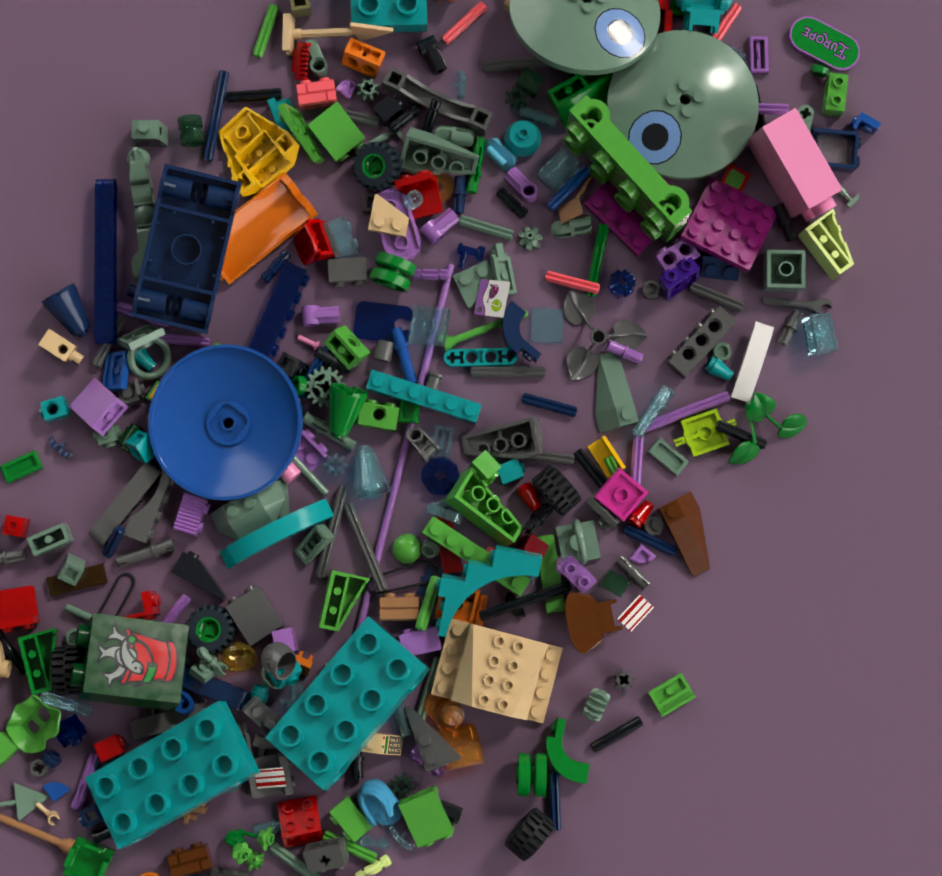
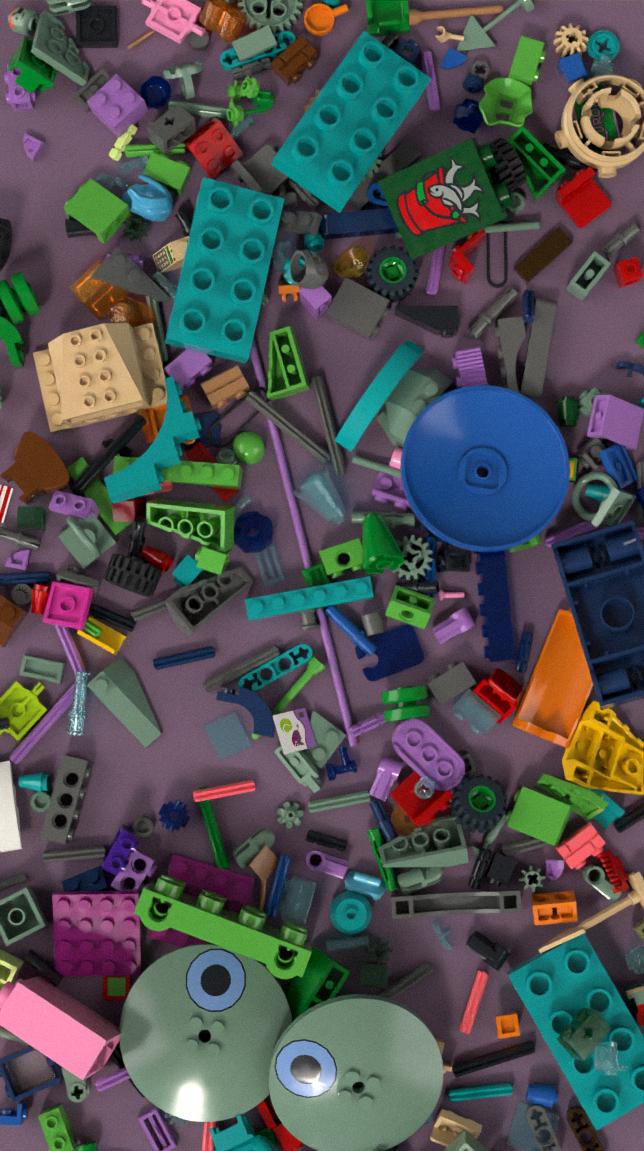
camera: 155 degrees right, 0 degrees up
clear light blue axle [39,692,93,717] -> none
sand green panel [57,553,86,586] -> none
red brick [93,733,127,762] -> none
teal brick [125,430,155,463] -> none
sand green plate [189,654,223,684] -> none
sand green piece [196,647,228,677] -> none
sticker [255,767,287,789] -> none
green tile [292,376,307,395] -> none
sand green slope [294,524,335,565] -> none
clear light blue gear [324,453,348,477] -> none
tan wing [368,194,409,238] -> none
dark grey piece [407,426,442,463] -> none
clear light blue tile [408,306,451,347] -> none
bright green axle [415,576,441,631] -> none
black axle [422,98,442,133] -> none
clear light blue beam [426,503,463,524] -> none
dark grey plant [564,291,647,380] -> none
medium lavender axle [605,339,643,364] -> none

